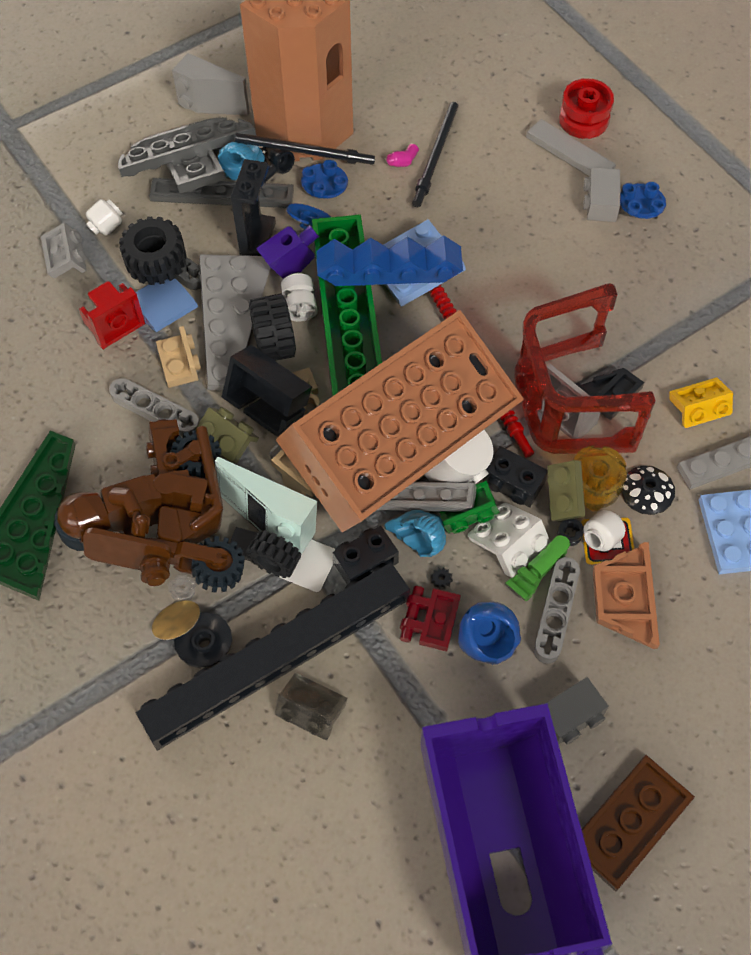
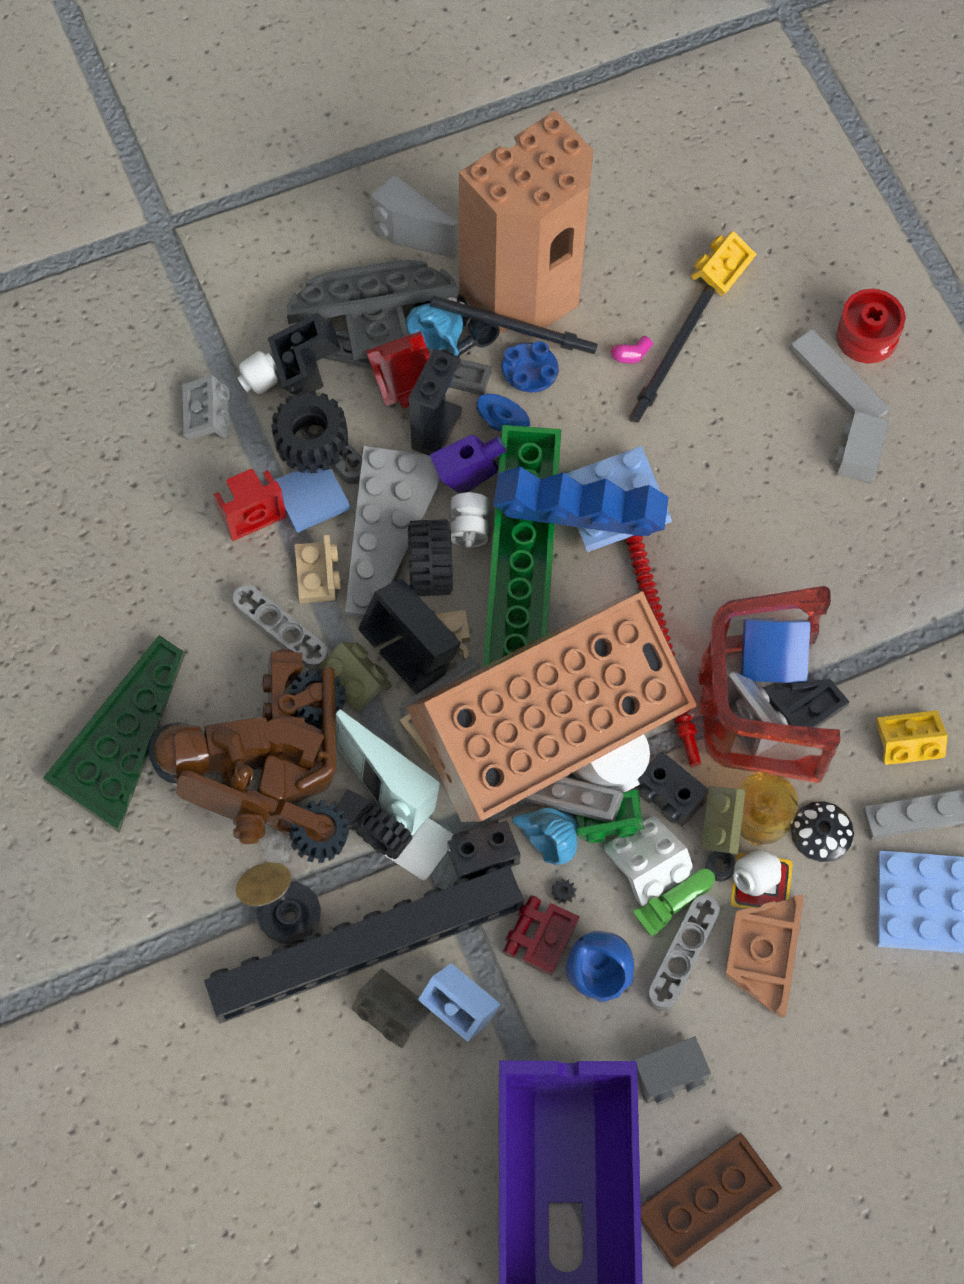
camera: 10 degrees right, 5 degrees up
blue dish [620,182,666,219] -> none
none -> black brick [268,313,341,395]
none -> red panel [366,331,430,409]
none -> light blue brick [418,963,501,1042]
none -> yellow bracket [690,231,757,296]
none -> blue slope [741,618,811,683]

